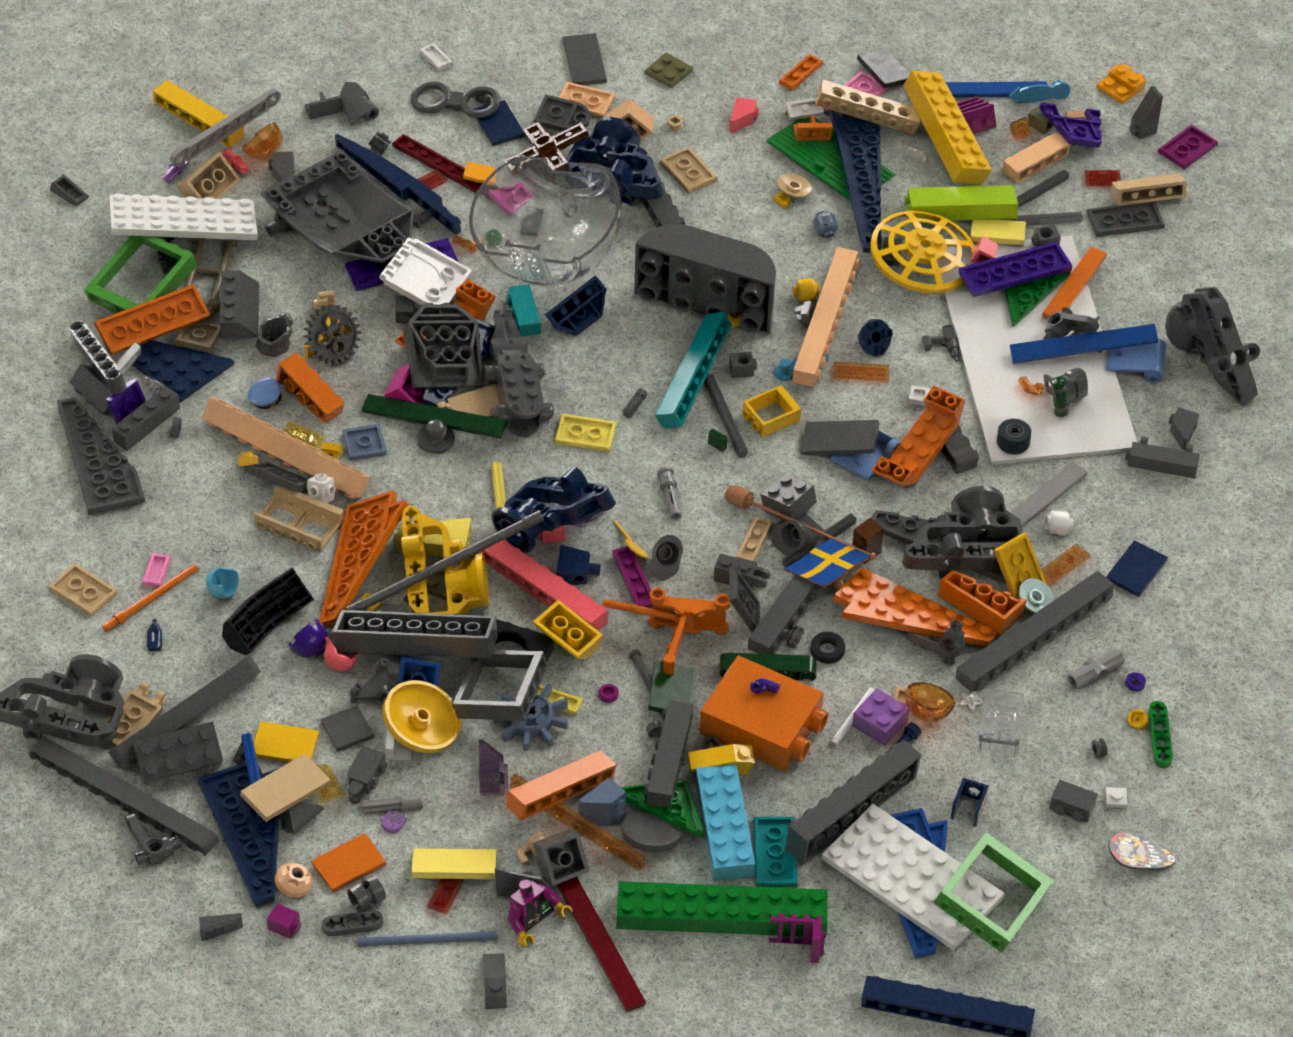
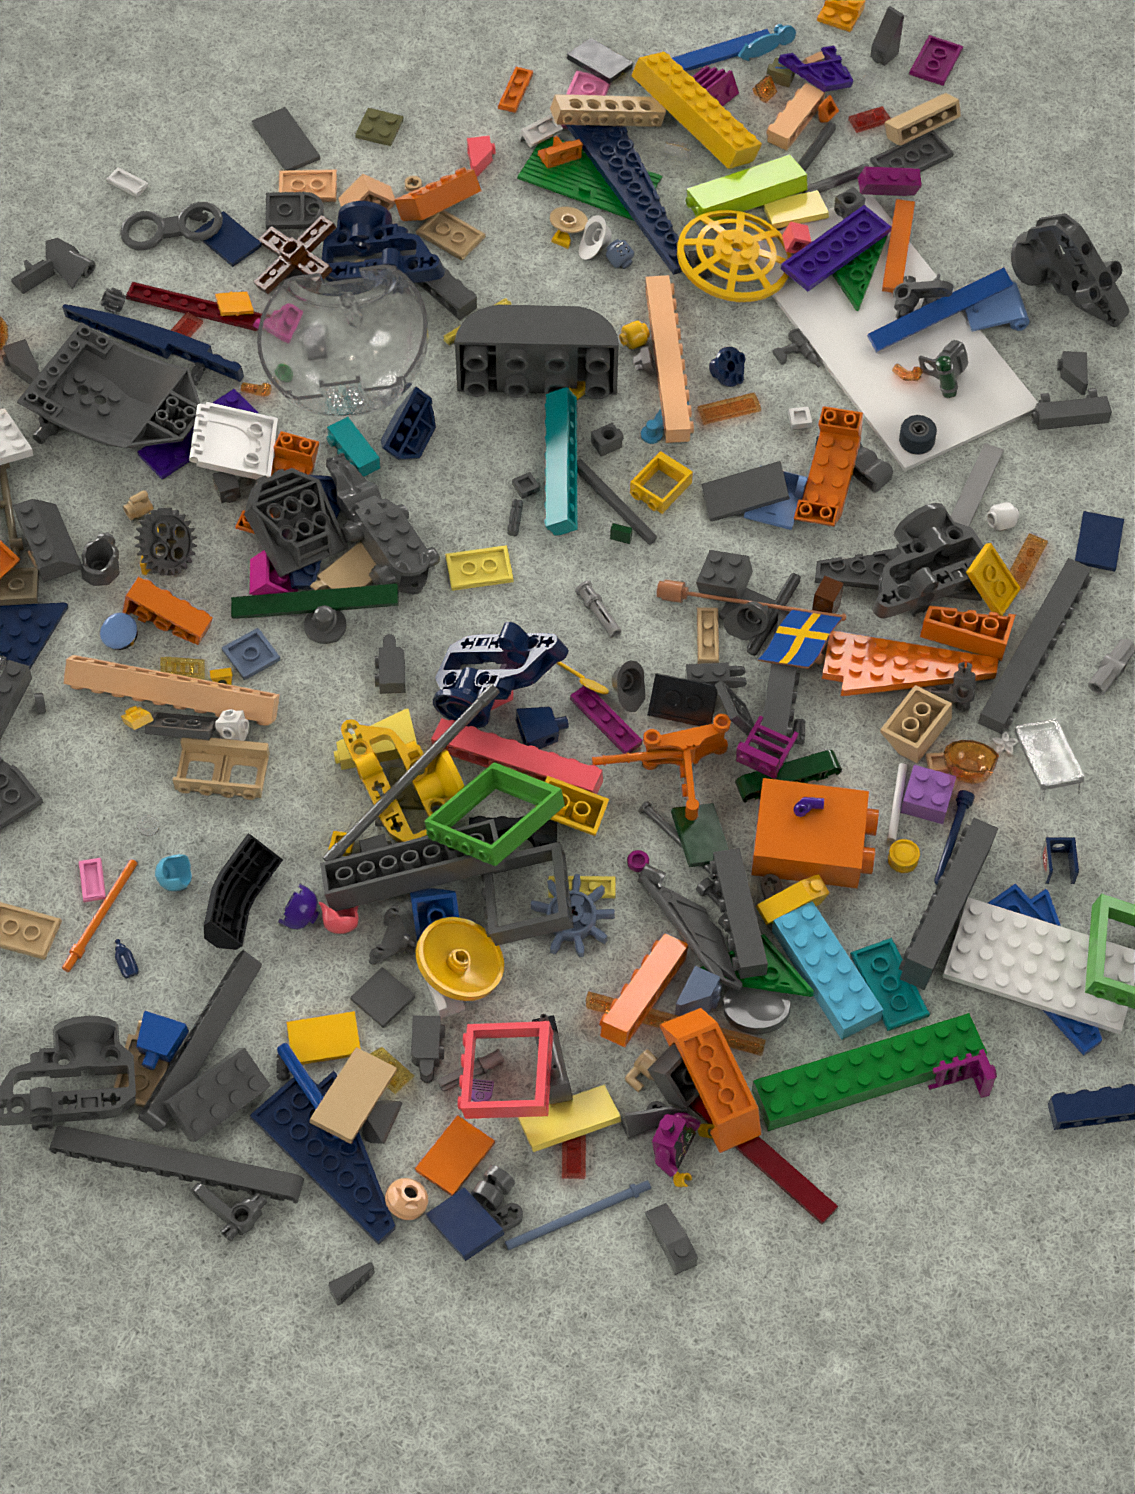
camera: 20 degrees left, 10 degrees up
magenta brick [267,903,301,939] -> none
orange wing [319,490,409,628] -> none
clear purple slope [479,739,508,795] -> none
light yellow axle [491,462,506,509] -> none
black tyre [810,632,846,664] -> none
light aqua dish [1019,578,1054,613] -> none
none -> blue torso [137,1011,189,1070]
none -> dark grey hinge [375,634,406,694]
none -> orange wedge [394,167,481,221]
none -> bright green window [425,762,565,867]
none -> dark blue tile [426,1187,505,1262]
none -> coral window [458,1021,553,1119]
none -> dark grey plate [512,472,540,499]
none -> dark grey piece [532,1014,573,1105]
none -> white piece [579,215,612,260]
none -> dark grey wing [637,863,742,991]
none -> black tile [647,673,718,726]
none -> orange slope [659,1008,761,1153]
none -> magenta plate [736,716,799,779]
none -> orange slope [818,95,839,123]
none -> magenta brick [858,166,922,196]
none -> tan slope [880,685,952,763]
none -> yellow wheel [888,839,920,873]

